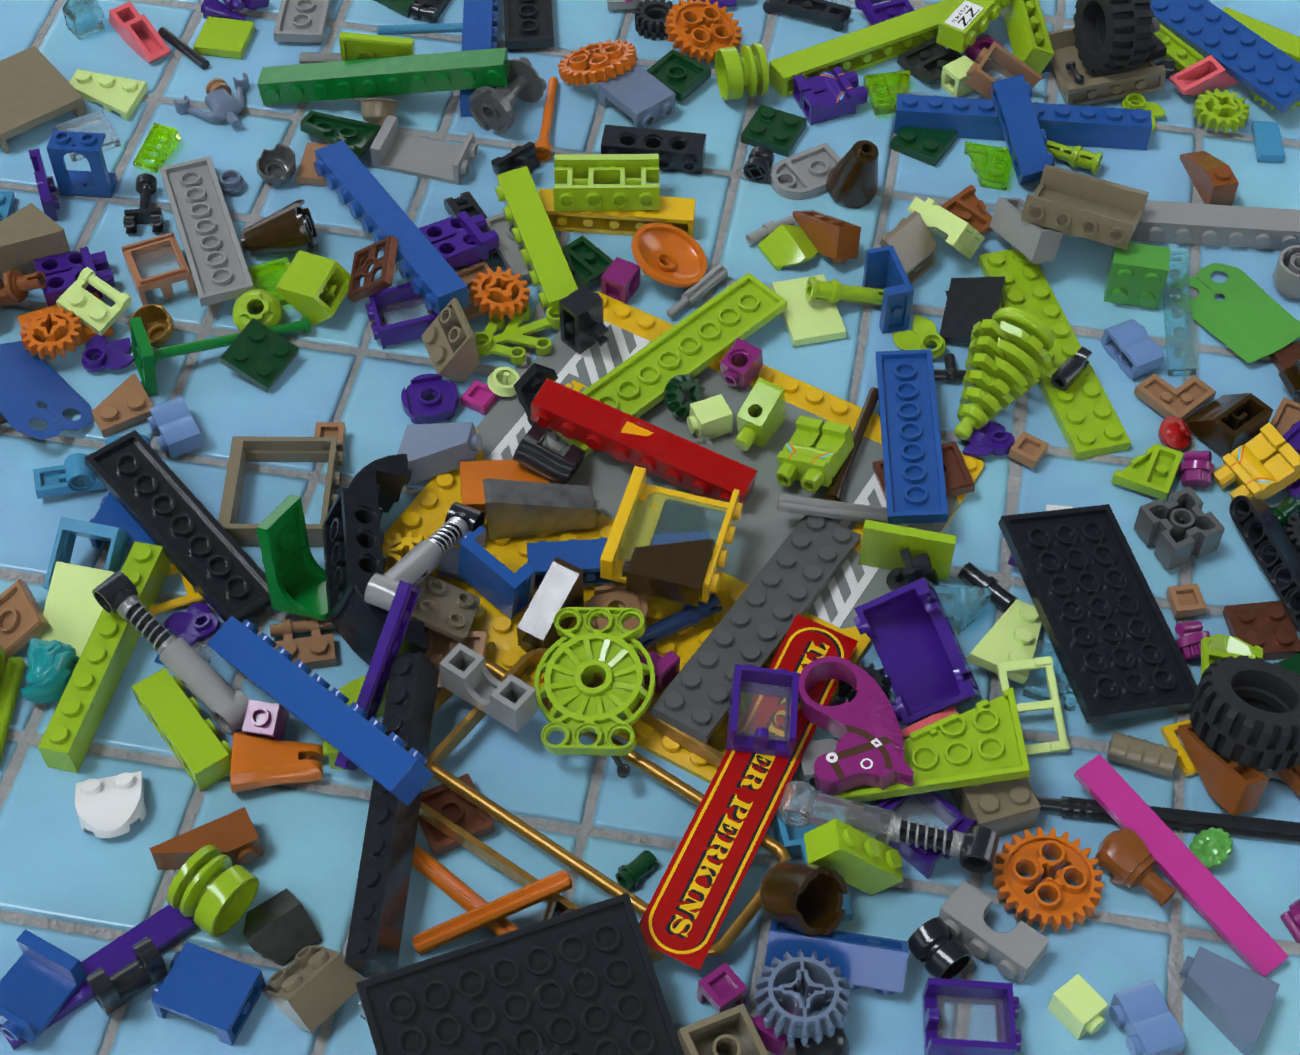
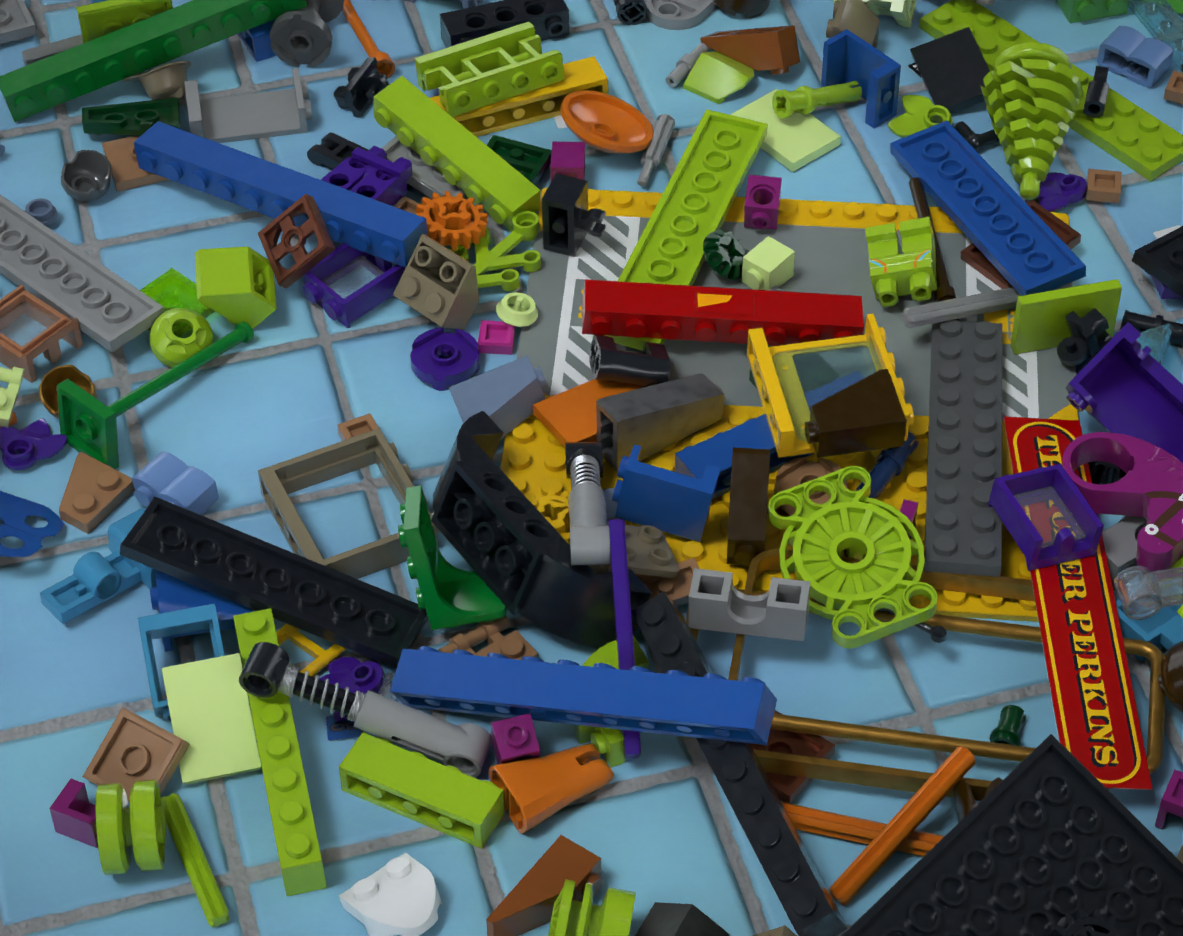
camera: 25 degrees left, 5 degrees down
teal hair [20,638,80,704] -> none
dark green plate [220,318,299,393] -> none
dark brown cone [241,199,318,255] -> none
black bracket [514,363,558,432] -> none
lime torso [734,377,786,451] -> none

